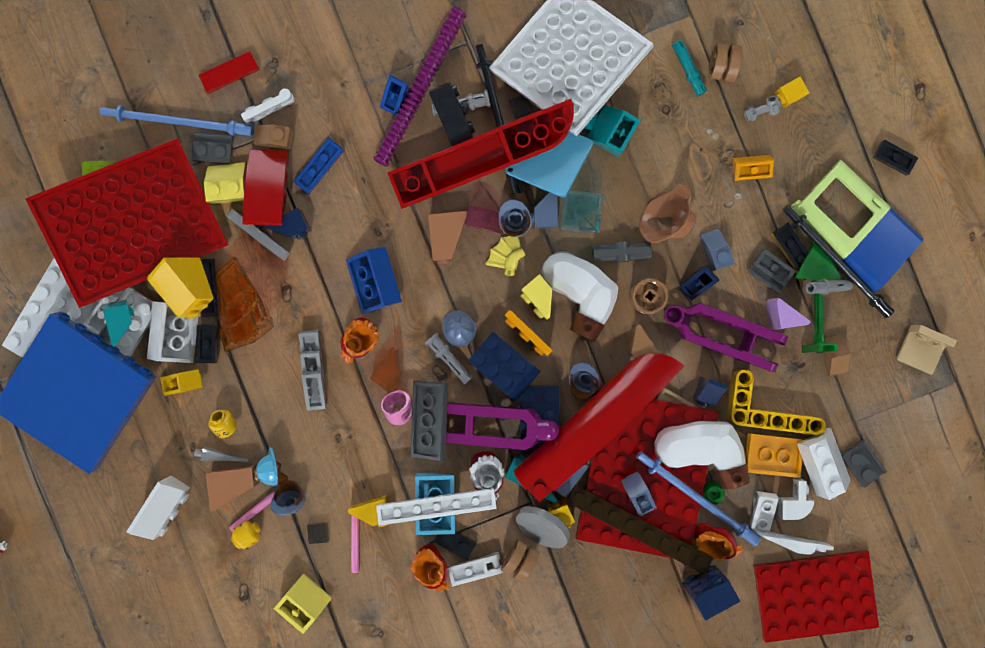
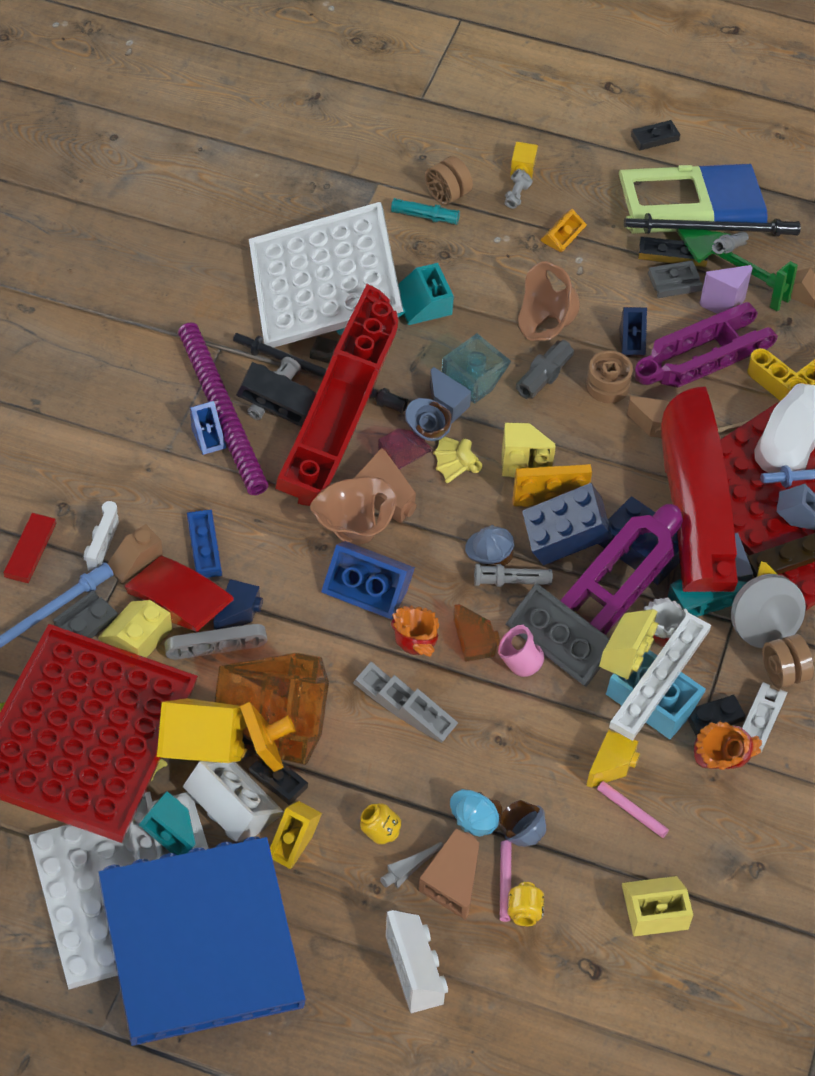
camera: 55 degrees left, 35 degrees down
clear smoke tile [307,522,329,544] -> none
medium azure piece [506,131,593,198] -> none
white piece [541,251,618,342] -> none
sand blue piece [569,362,601,400] -> none
dark blue slope [693,377,728,408] -> none
sand blue slope [699,229,735,271] -> none
none -> light orange tile [240,702,296,772]
none -> nougat piece [310,477,398,545]
none -> light yellow slope [599,609,659,680]

